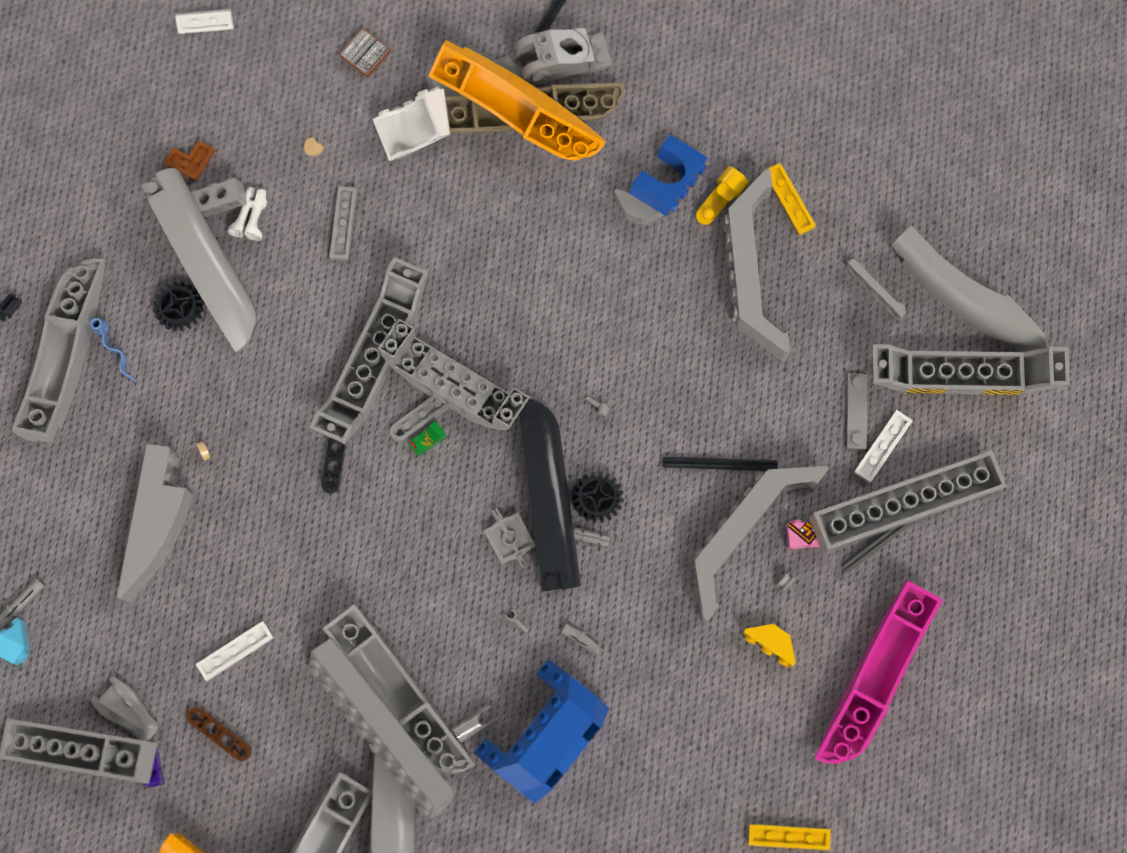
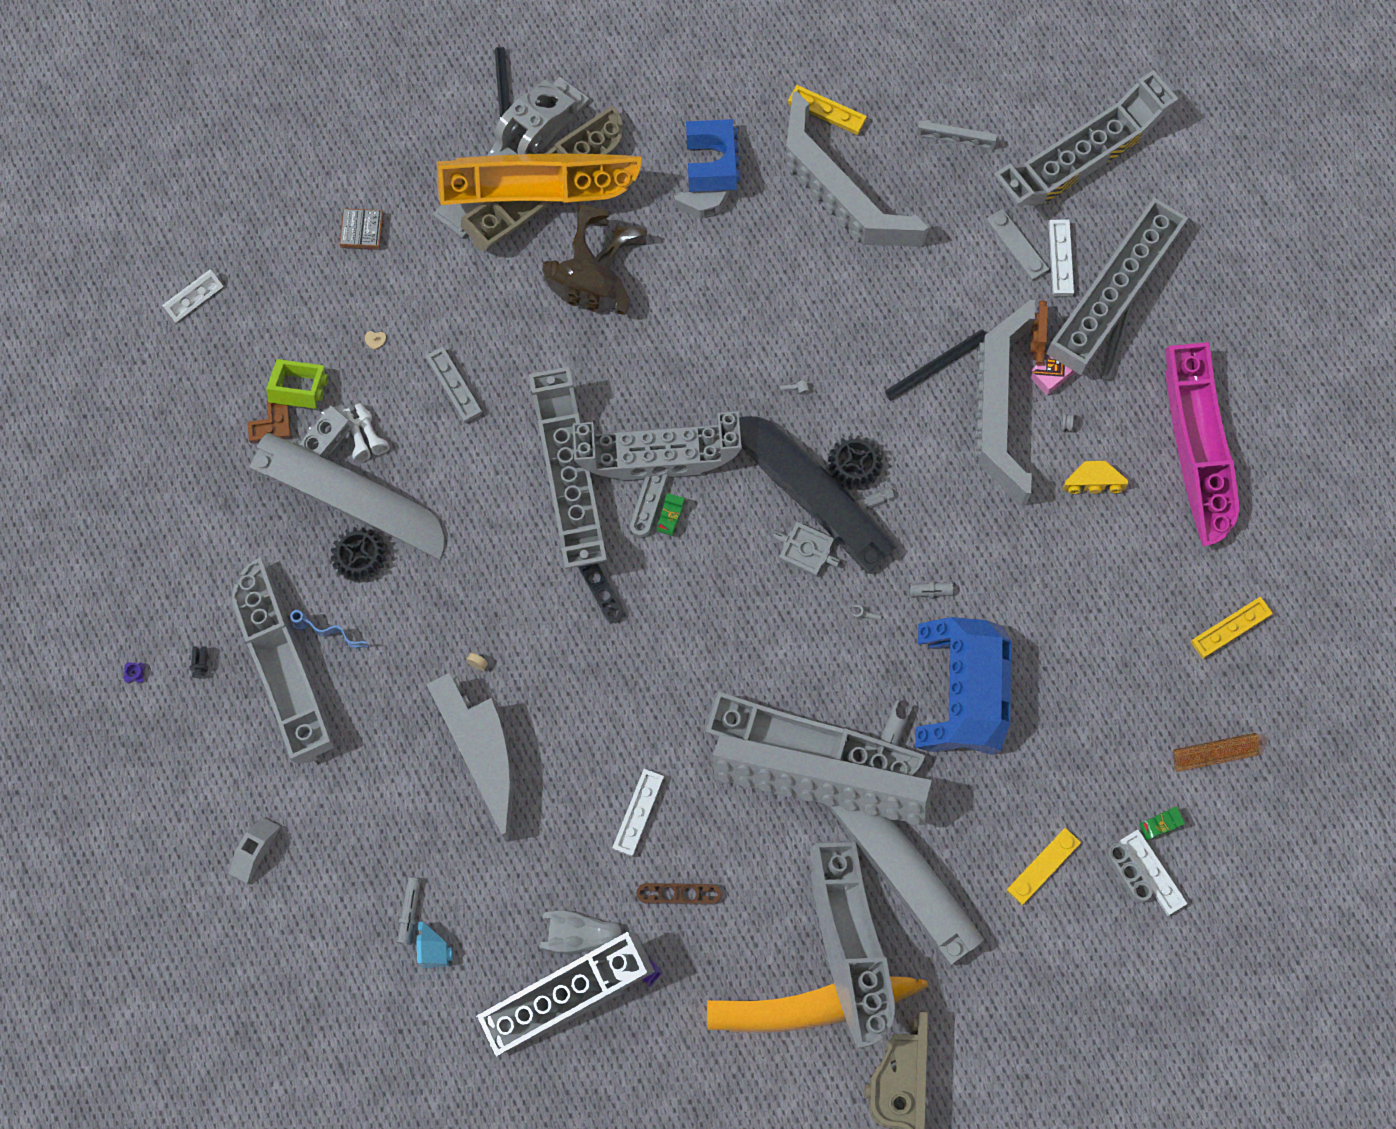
camera: 35 degrees left, 5 degrees down
white windscreen [373,87,450,161] -> none
yellow piece [696,166,750,225] -> none
light grey slope [892,226,1049,352] -> none
none -> lime window [266,359,328,409]
none -> dark brown animal [542,204,647,315]
none -> dark orange plate [1030,300,1048,366]

